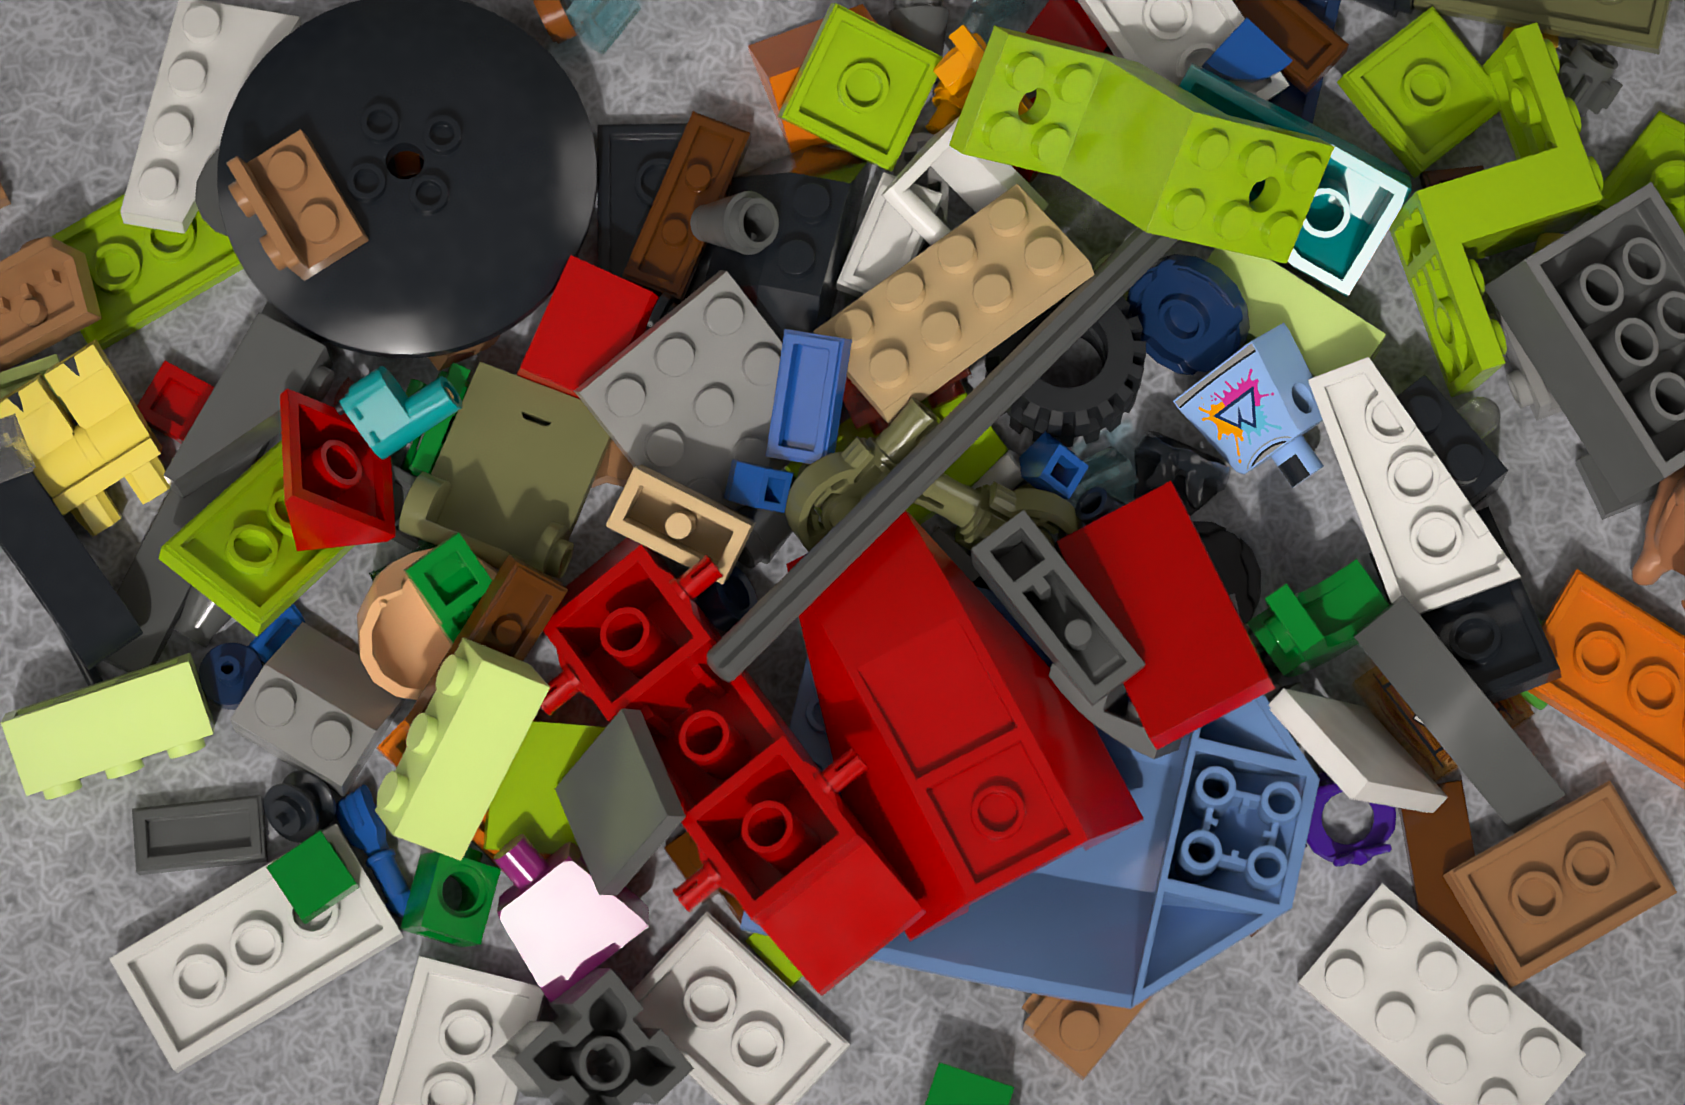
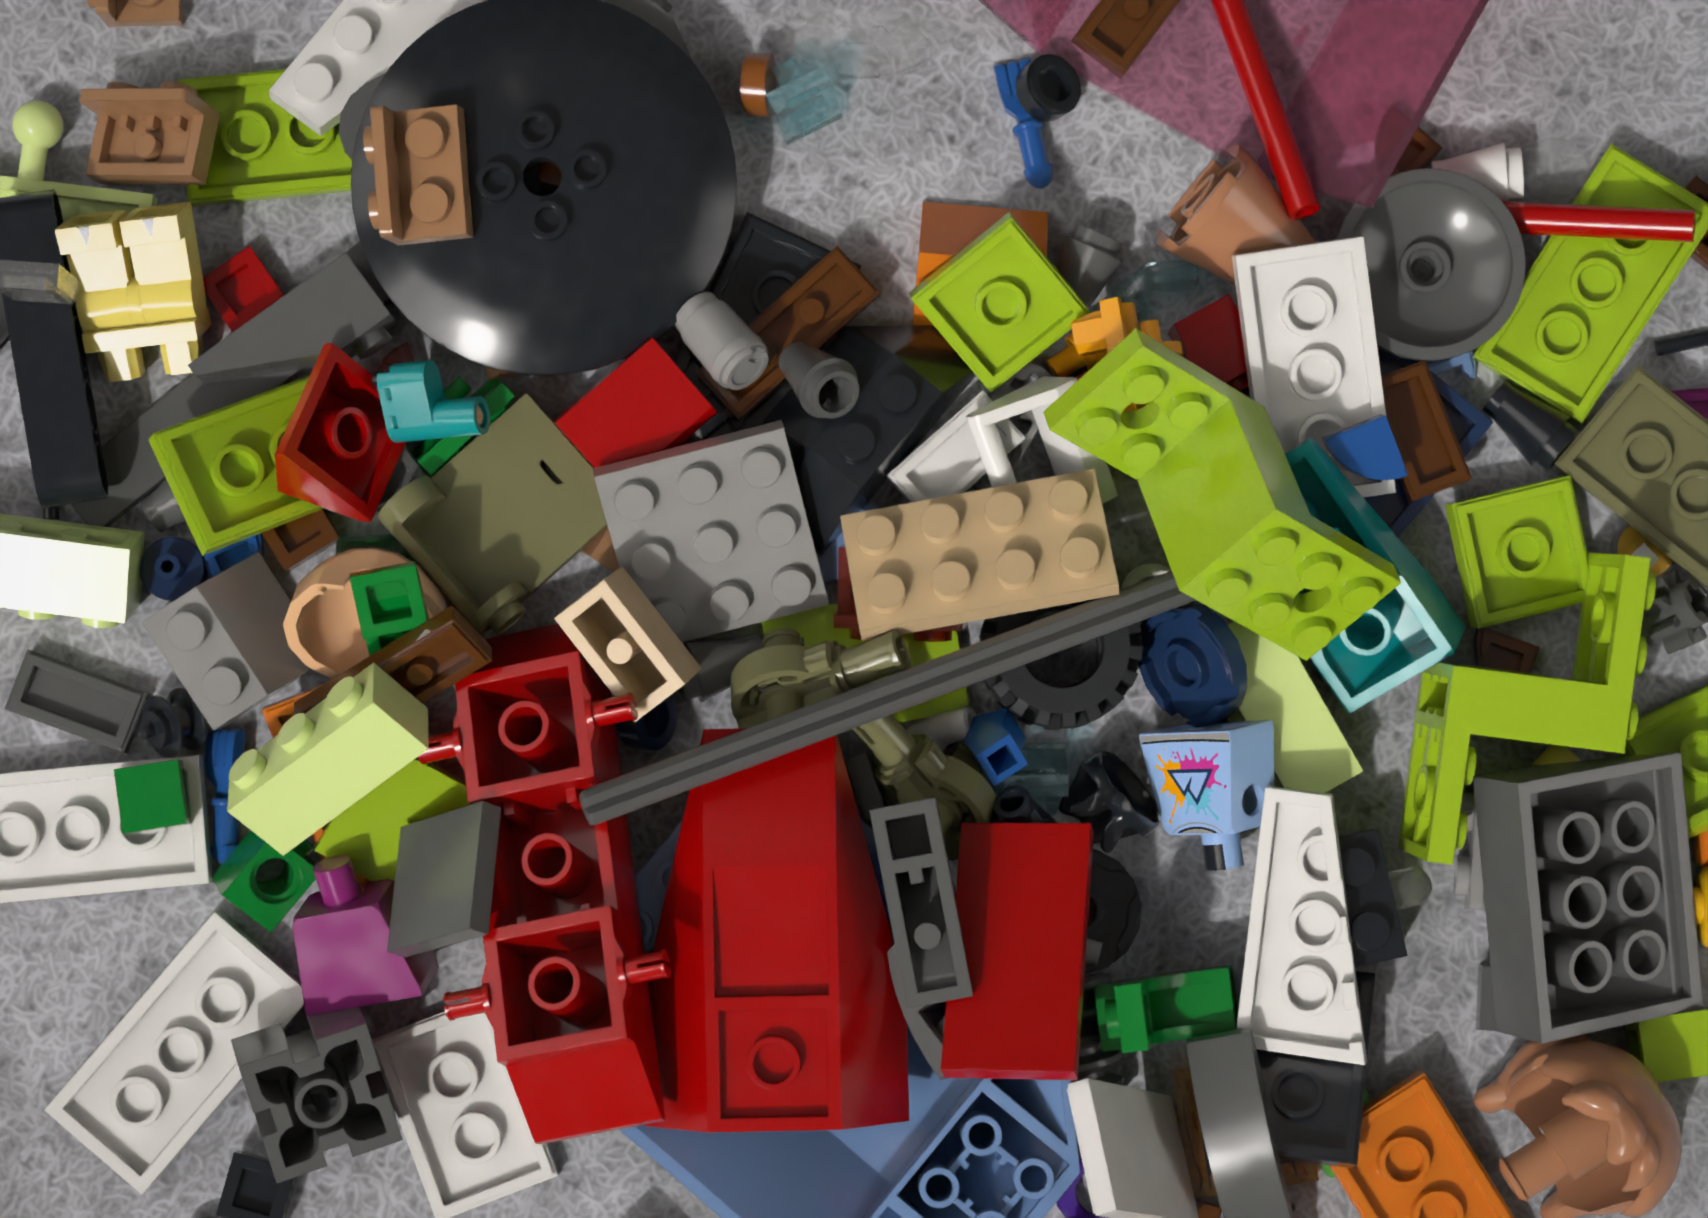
camera: 20 degrees right, 10 degrees up
blue piece [724,459,793,513] -> none
blue tile [766,329,852,464] -> none
none -> reddish brown tile [262,509,342,572]
none -> light grey piece [675,292,769,390]

